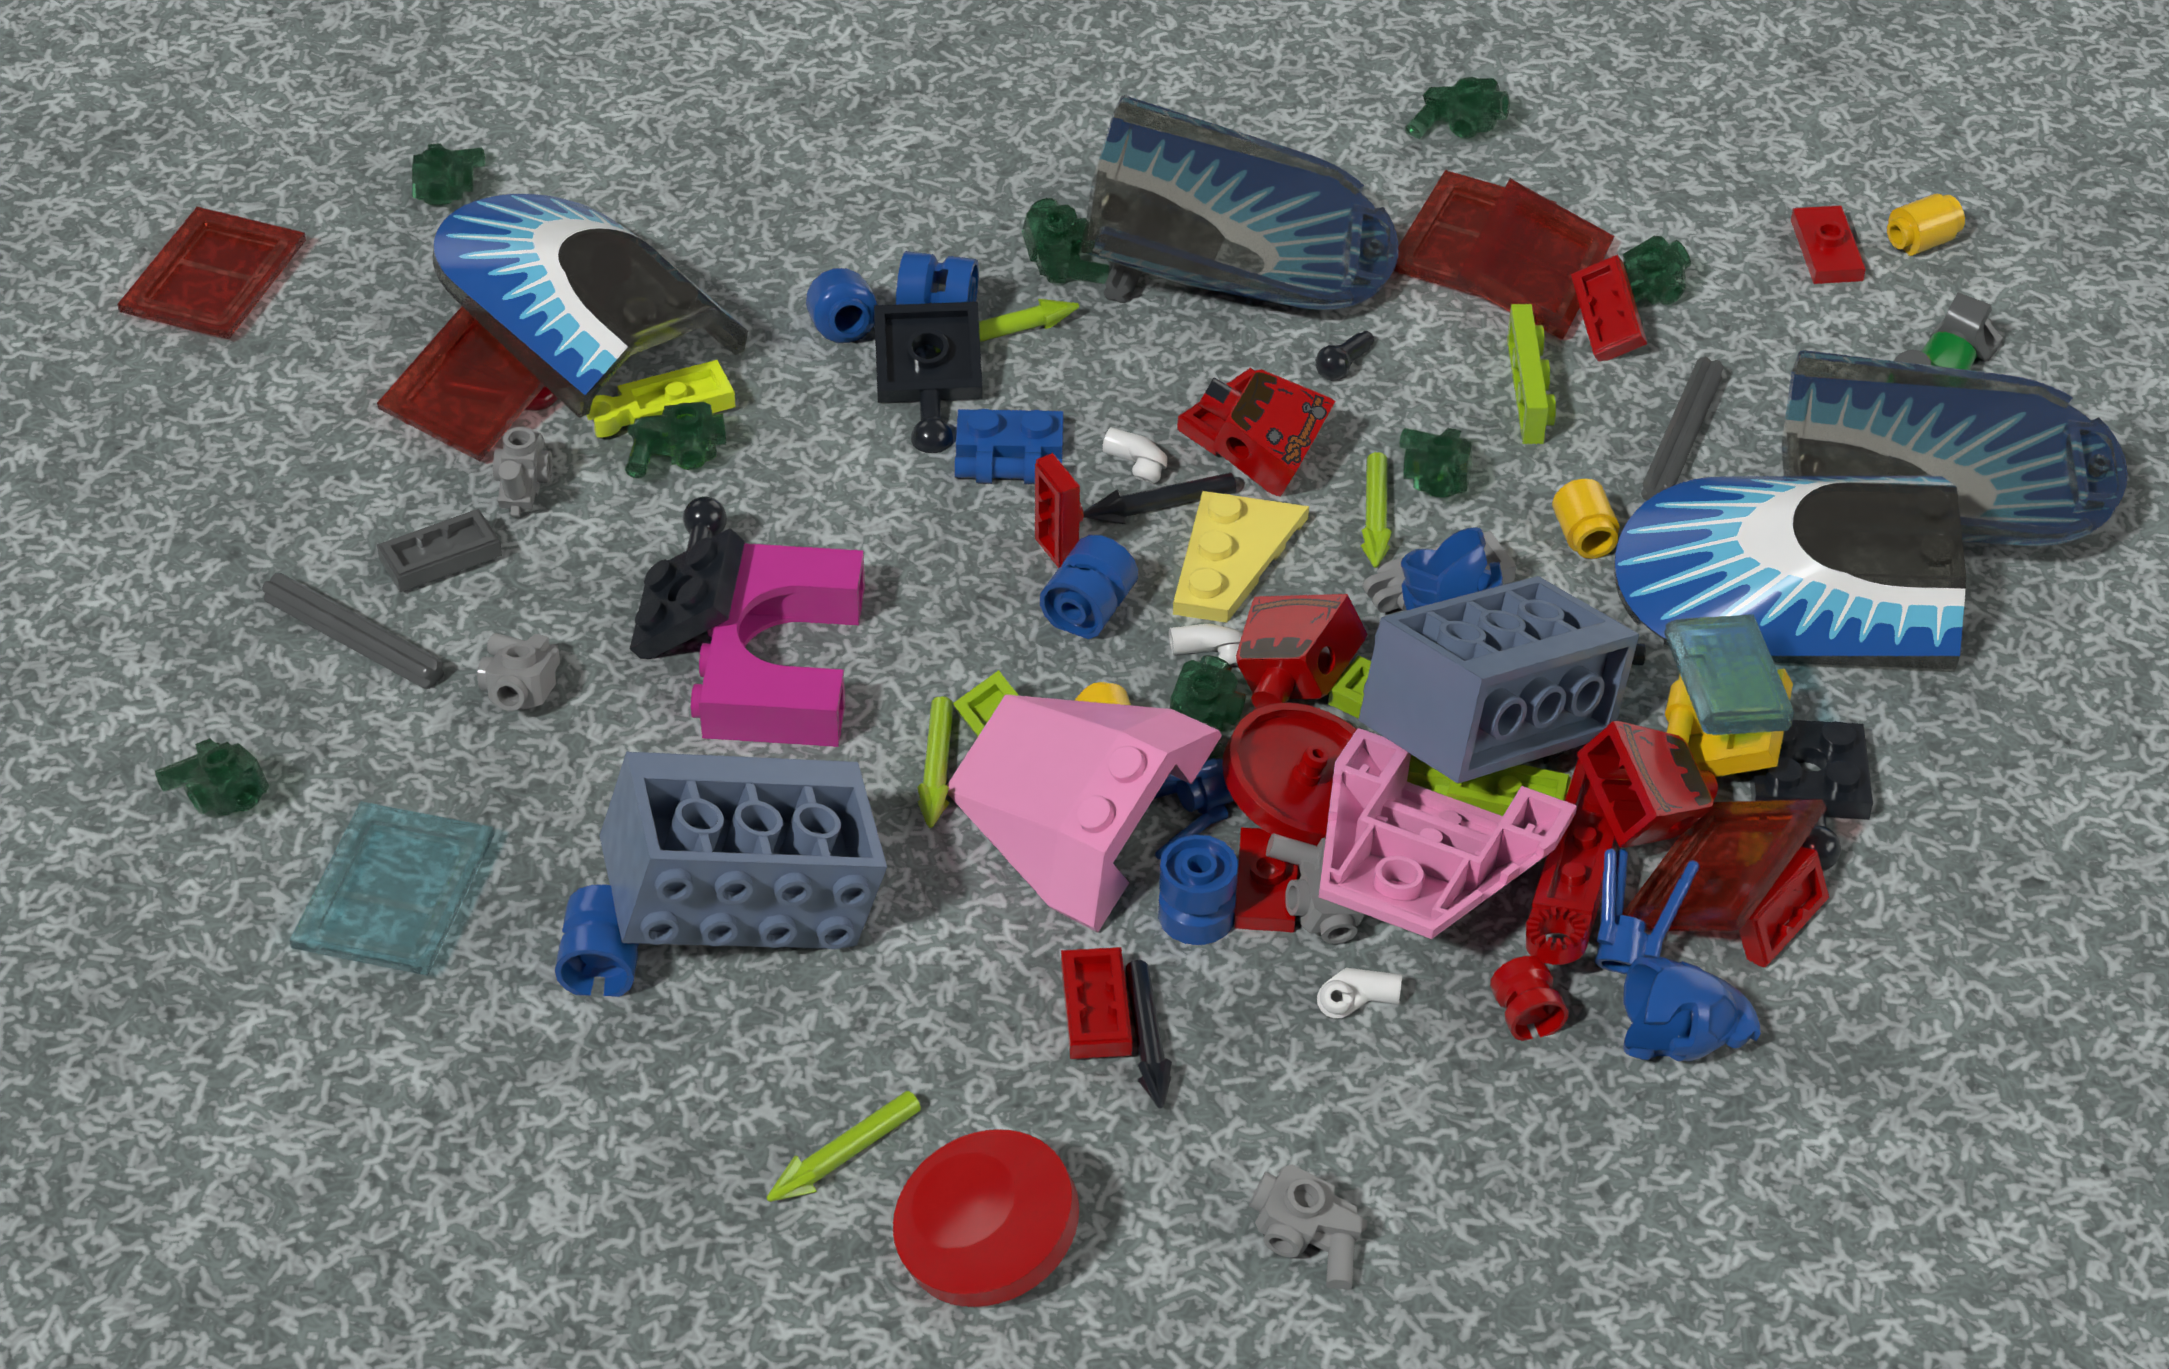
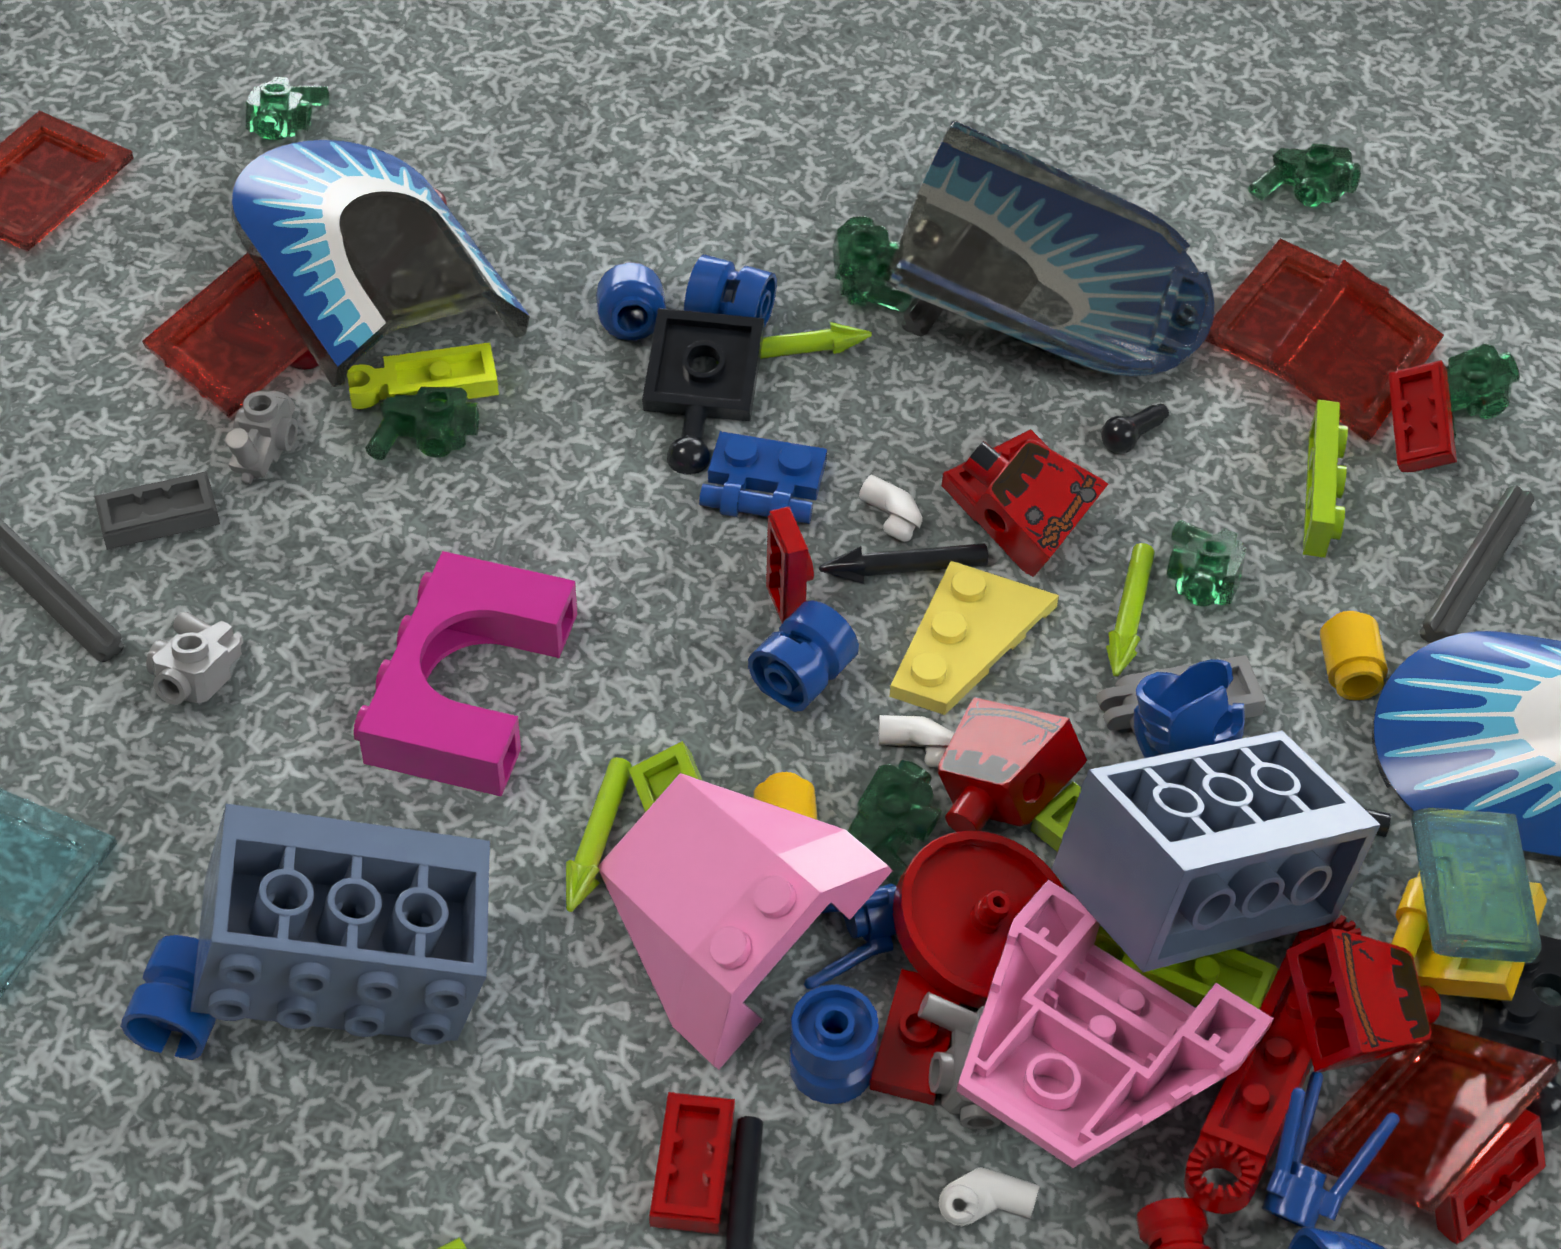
camera: 10 degrees right, 5 degrees up
black plate [630,496,745,659] -> none

